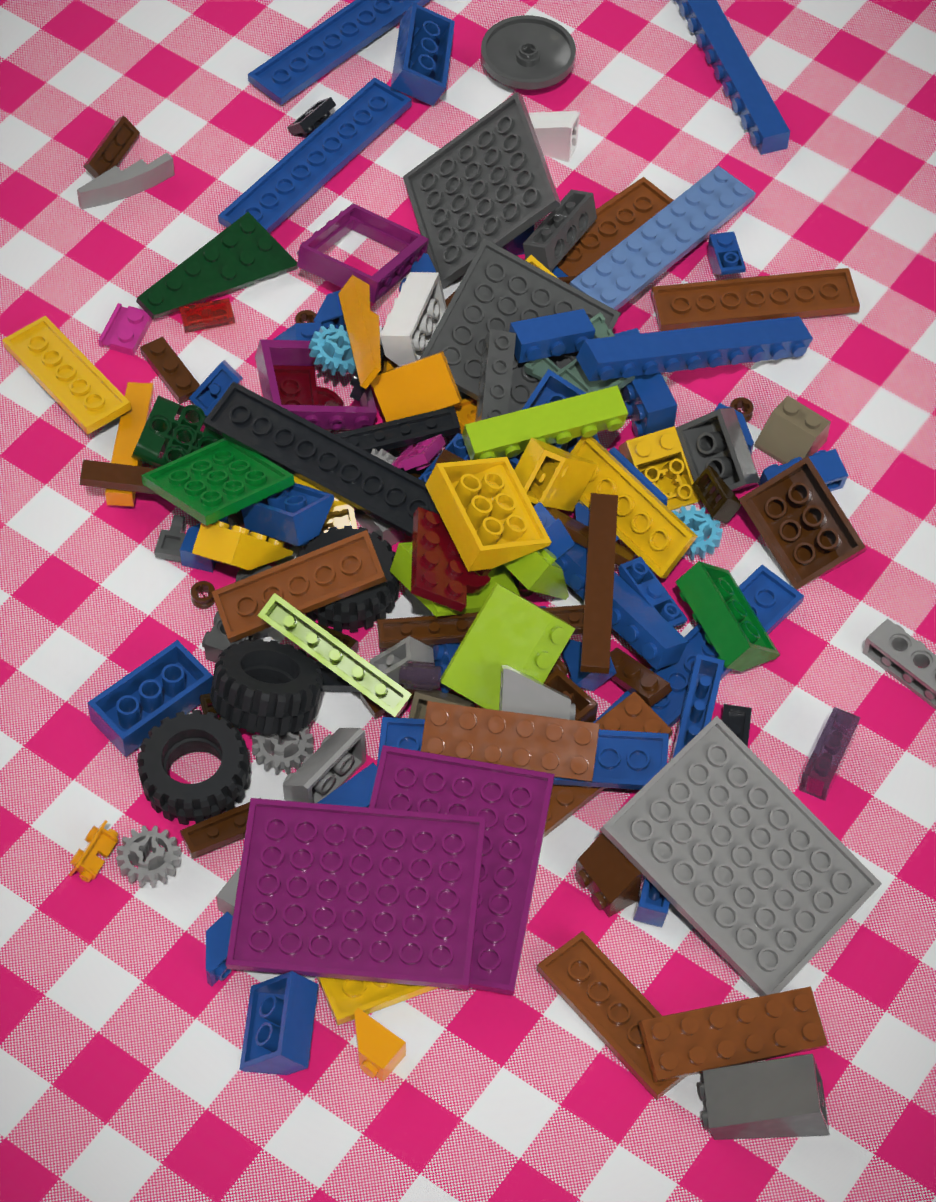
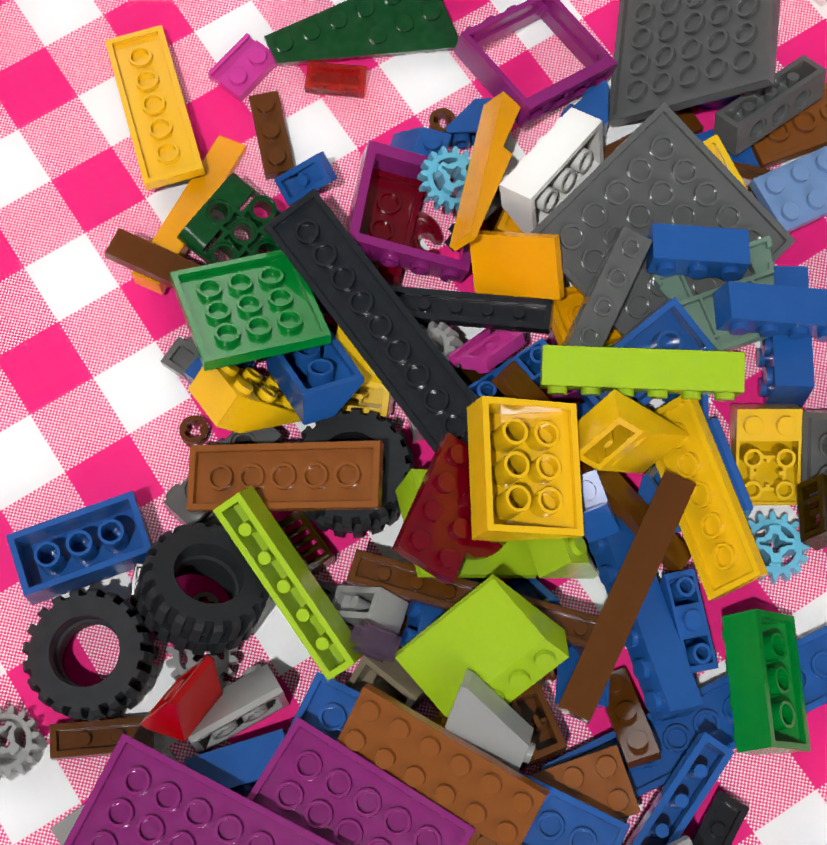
camera: 25 degrees right, 15 degrees up
none -> red slope [140,655,223,742]

